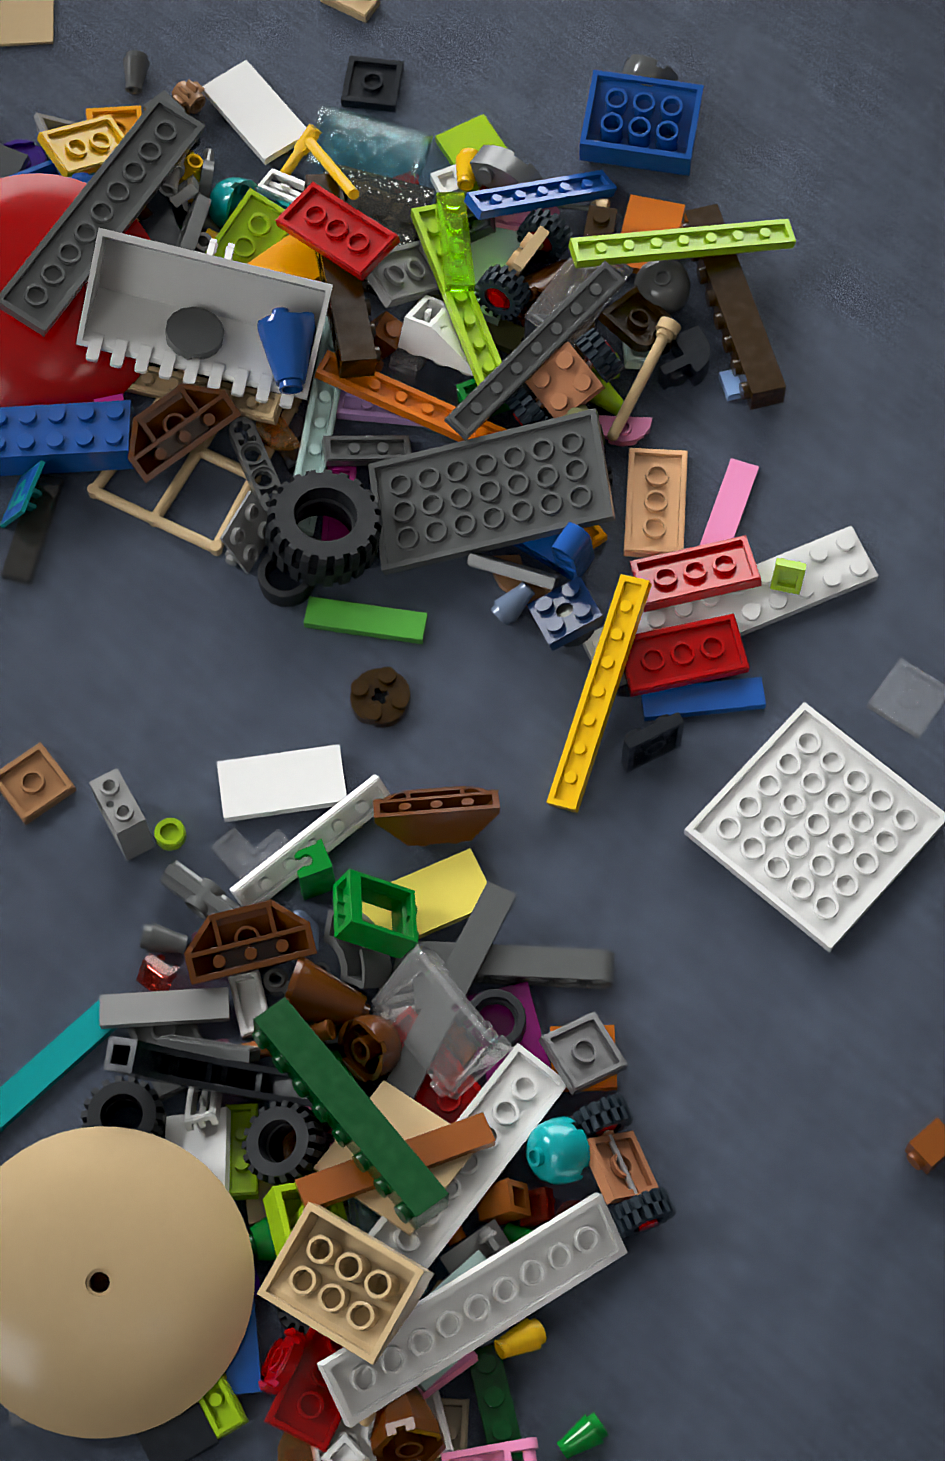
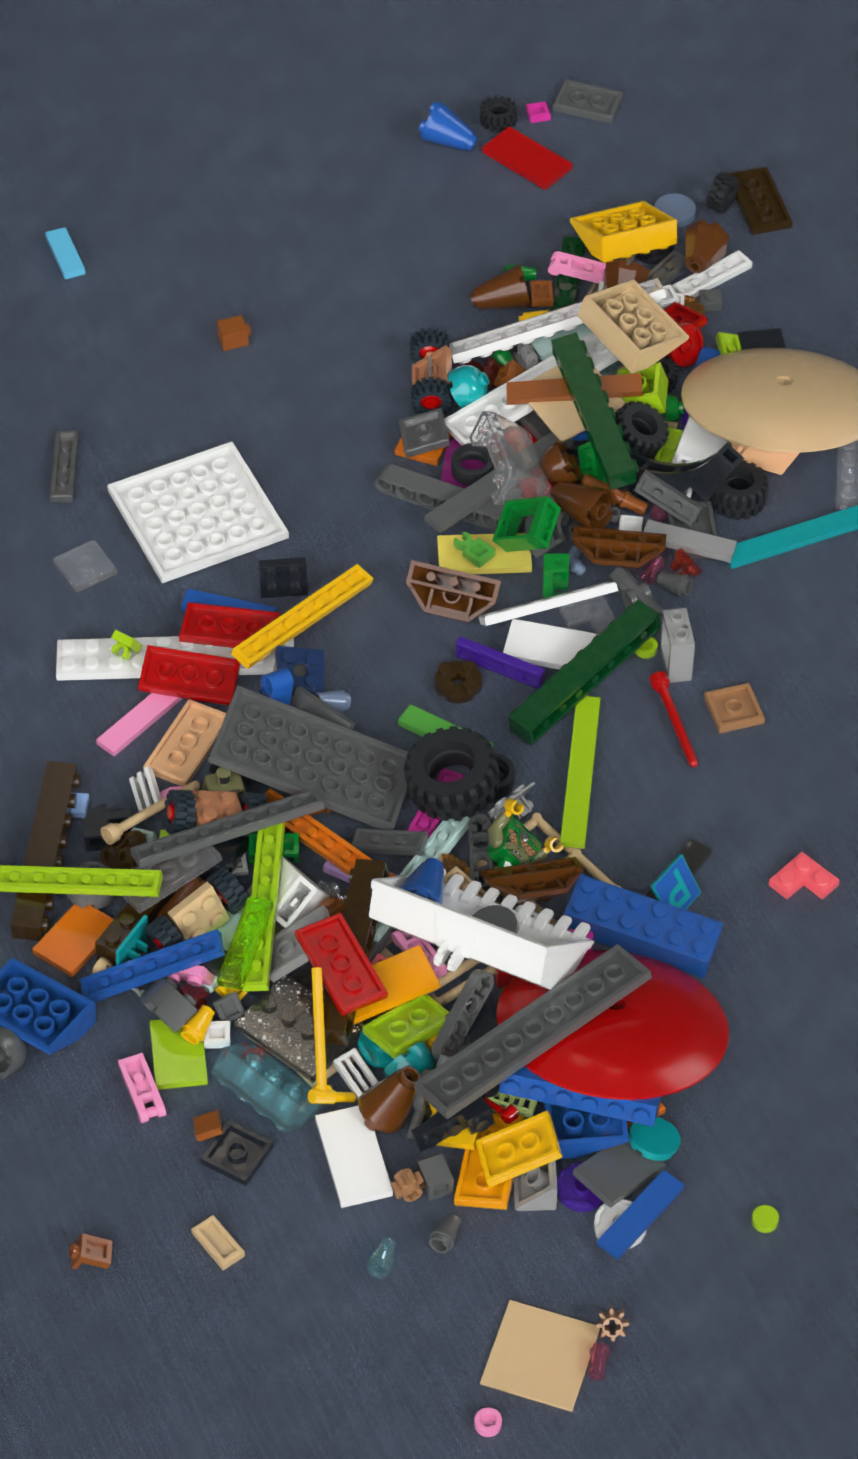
camera: 160 degrees left, 15 degrees down
none -> teal piece [116,915,148,966]
none -> bright pink plate [118,1053,166,1123]
none -> white tile [129,766,162,812]
none -> dark orange tile [193,1109,223,1142]
none -> reddish brown cone [358,1066,421,1133]
none -> clear light blue cone [367,1237,396,1279]
none -> bright green plate [454,532,495,568]
none -> dark purple tile [456,636,545,689]
none -> reddish brown cone [470,264,531,309]
none -> torso [487,799,563,868]
none -> dark green brick [508,600,661,746]
none -> dark orange bracket [529,280,554,307]
none -> lime tile [560,696,601,849]
none -> red piece [649,671,698,768]

